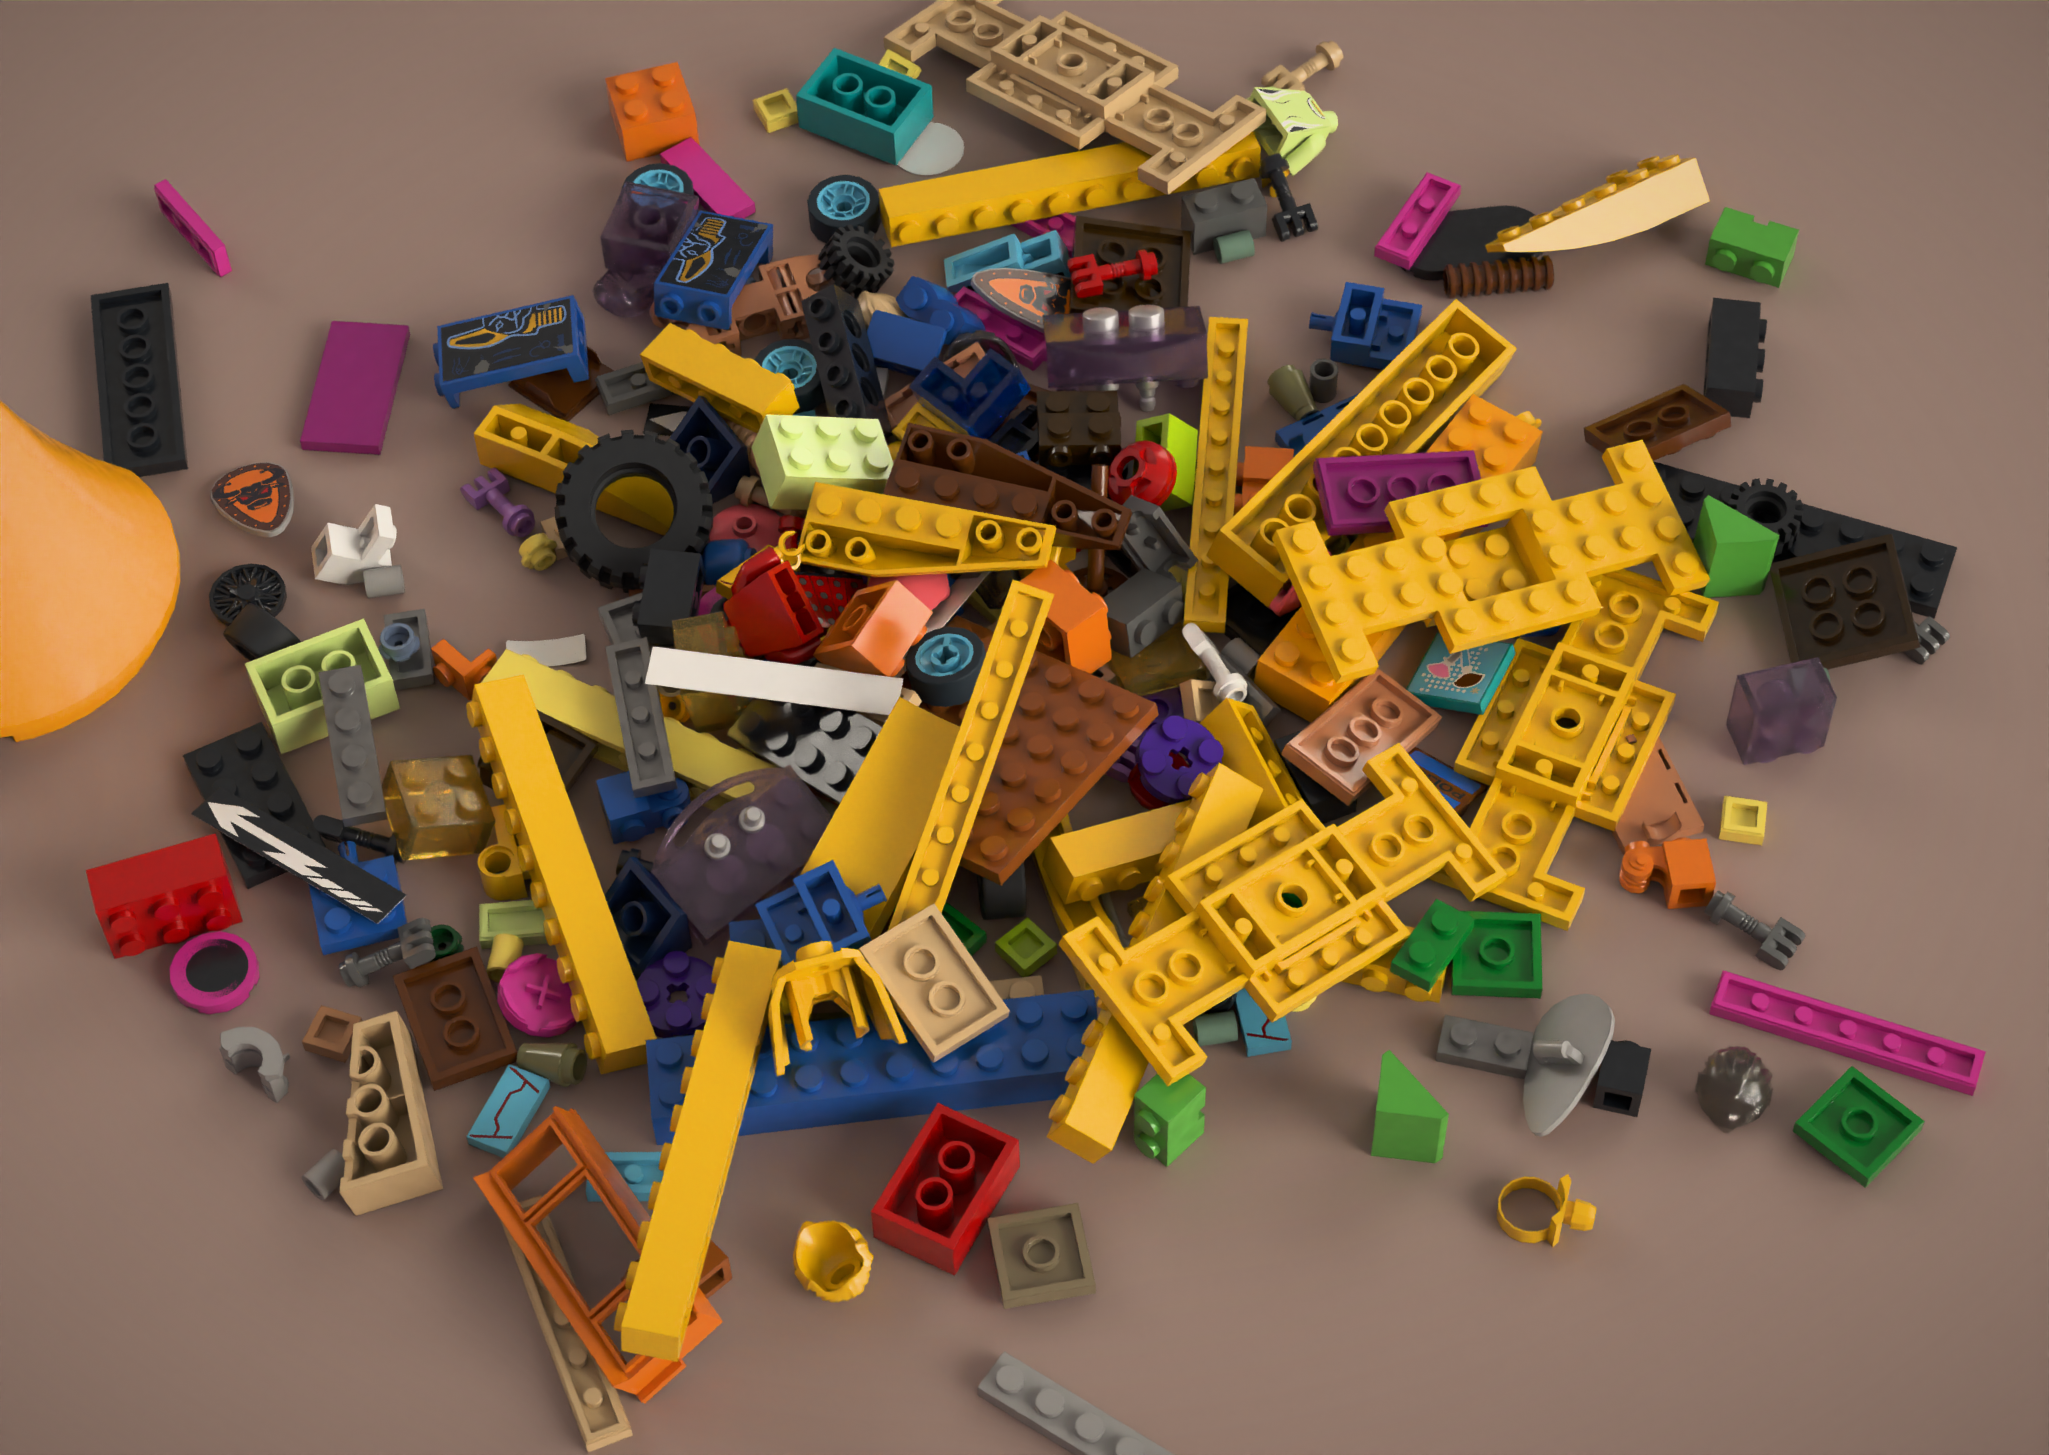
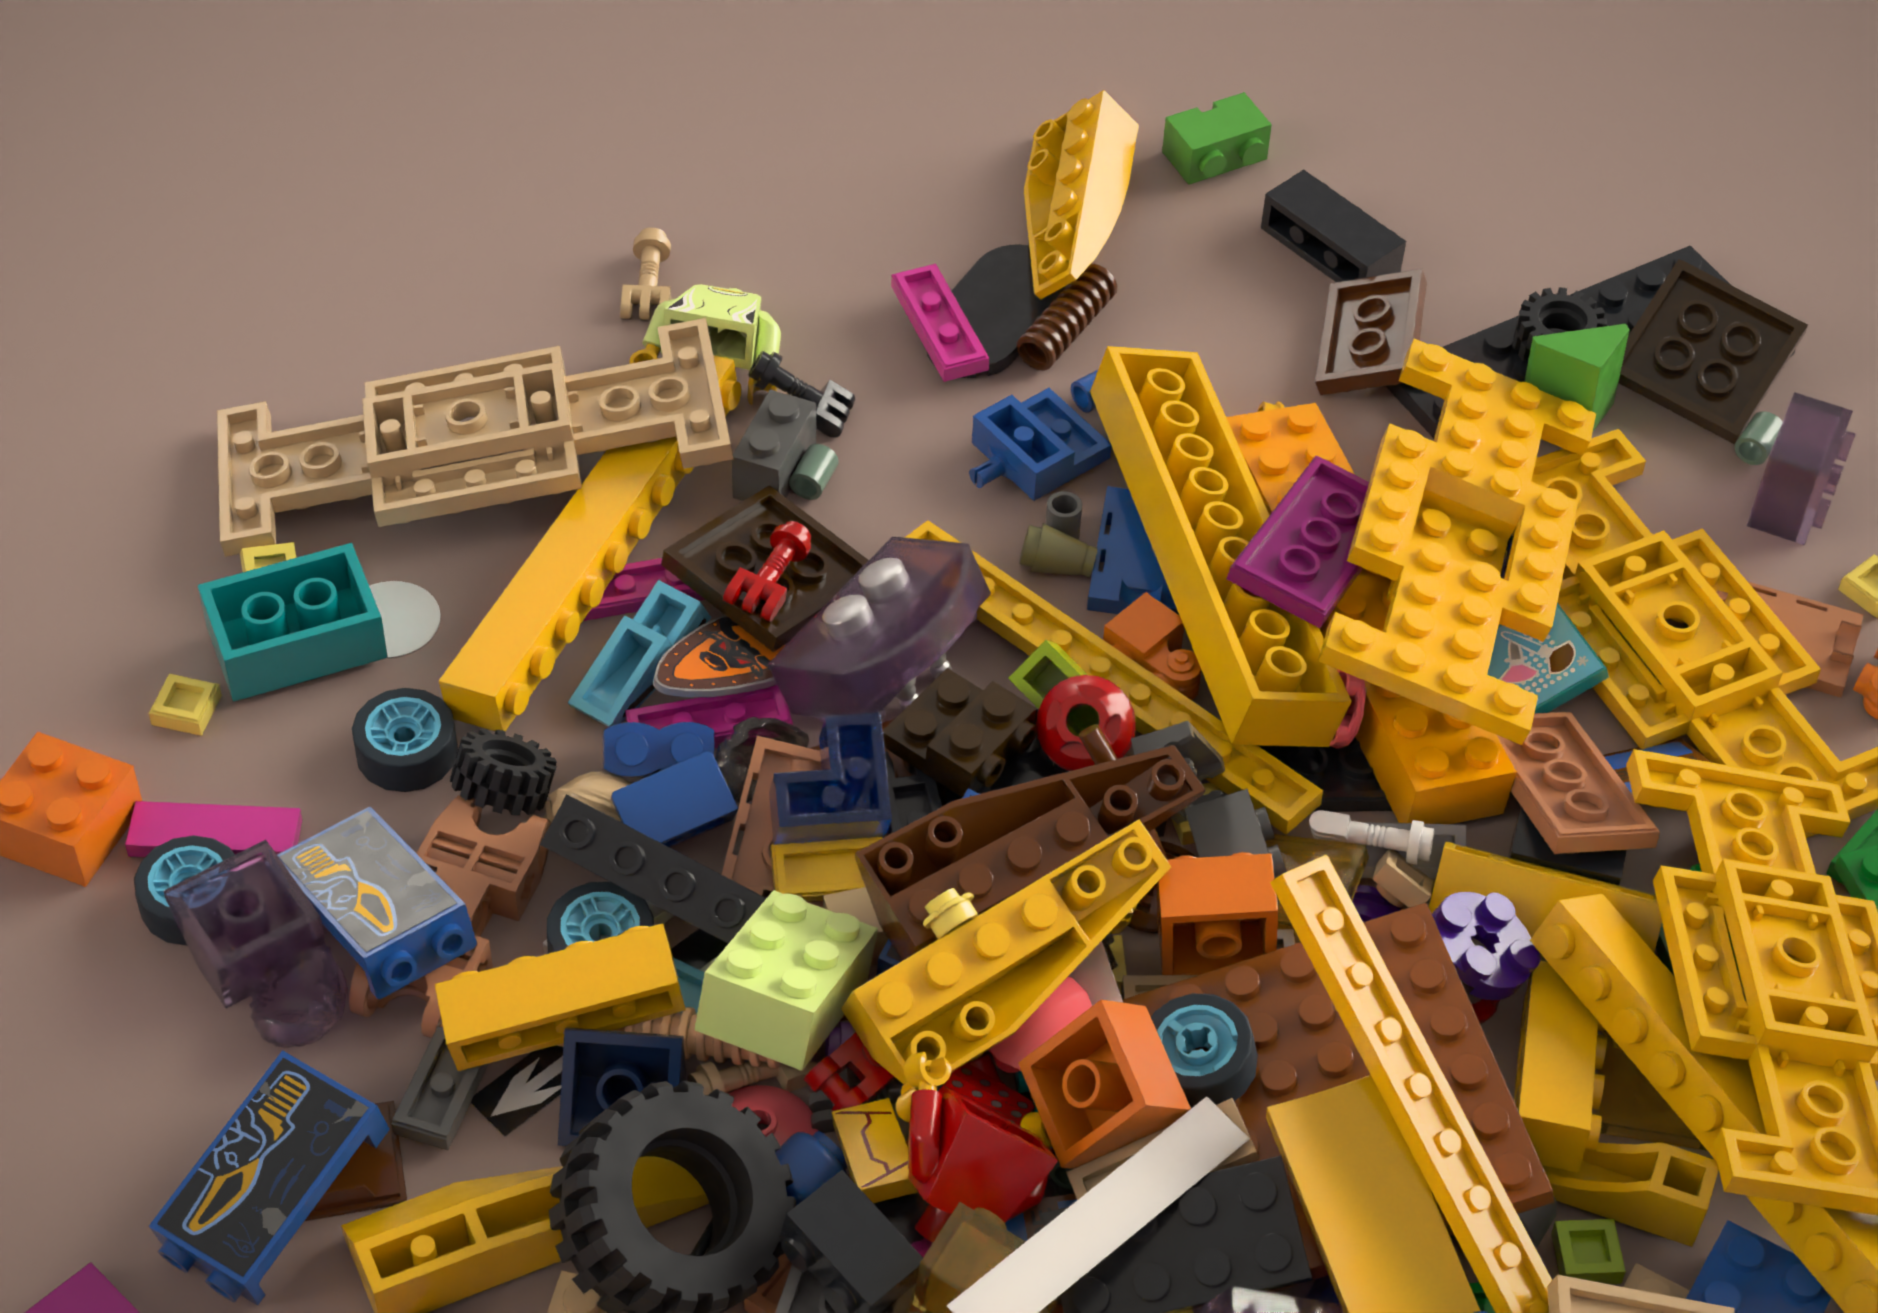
camera: 55 degrees left, 5 degrees down
light grey hinge [1221,638,1261,682] -> none
none -> light yellow plate [923,888,978,939]

